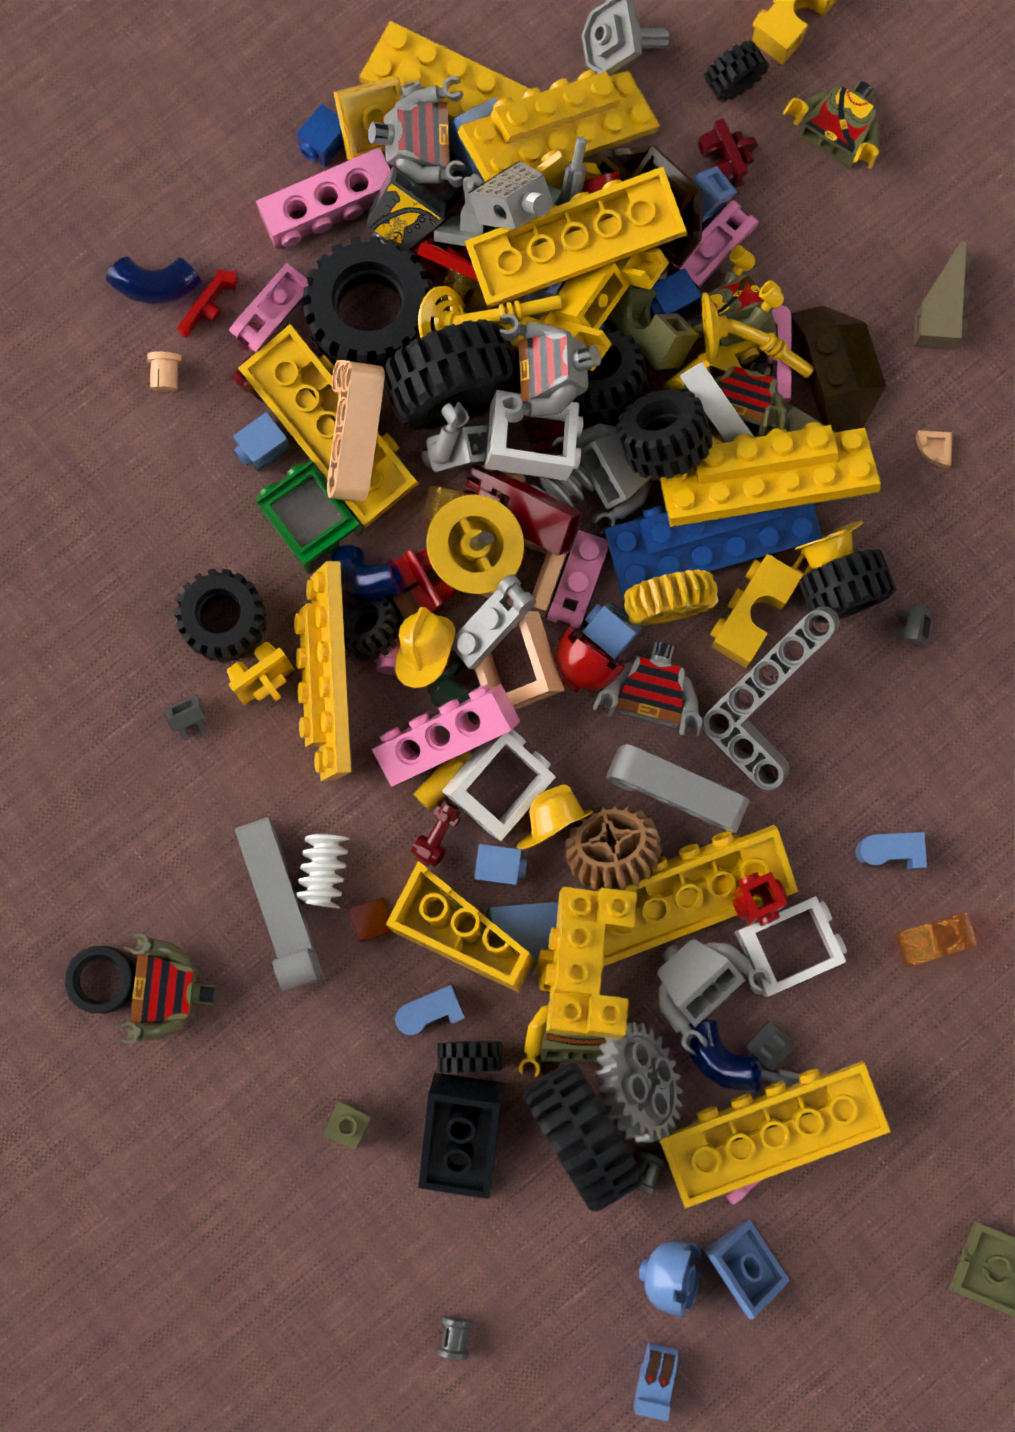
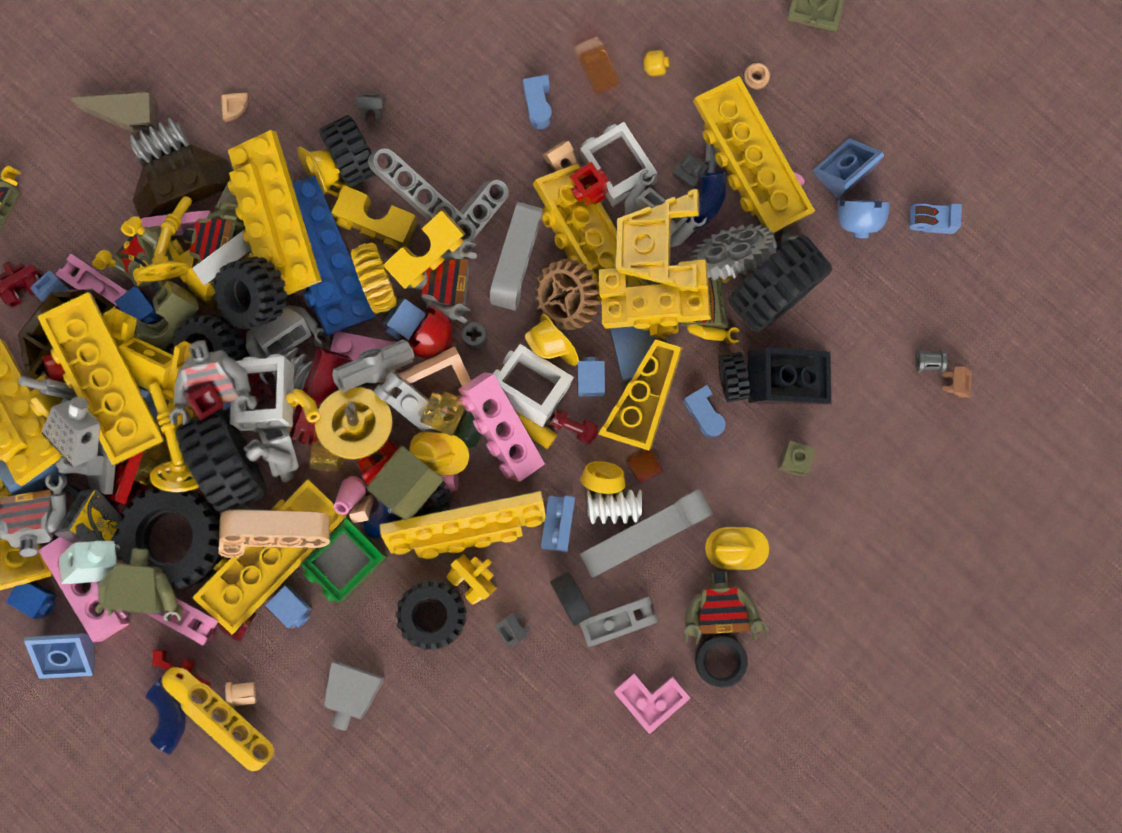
camera: 95 degrees left, 0 degrees up
none -> medium blue slope [24,634,94,679]
none -> light aqua torso [59,541,117,584]
none -> olive torso [95,548,184,622]
none -> light grey piece [129,118,190,166]
none -> yellow piece [161,667,274,771]
none -> dark red slope [182,382,224,421]
none -> yellow arm [286,389,320,422]
none -> light grey torso [324,661,385,731]
none -> light grey piece [332,340,414,392]
none -> bright pink cone [333,476,366,515]
none -> light nougat piece [349,495,374,523]
none -> olive slope [366,445,444,520]
none -> yellow arch [383,210,465,289]
none -> clear yellow brick [419,391,465,436]
none -> dark grey bush [462,322,487,350]
none -> medium blue bracket [541,496,575,552]
none -> light nougat tile [542,141,576,171]
none -> black tyre [550,572,593,626]
none -> yellow hat [580,461,626,494]
none -> light grey plate [580,596,659,648]
none -> bright pink plate [614,674,690,734]
none -> yellow wing [616,189,699,291]
none -> yellow piece [644,50,670,76]
none -> yellow piece [705,527,769,570]
none -> light nougat plate [744,63,770,89]
none -> nougat tile [942,367,972,397]

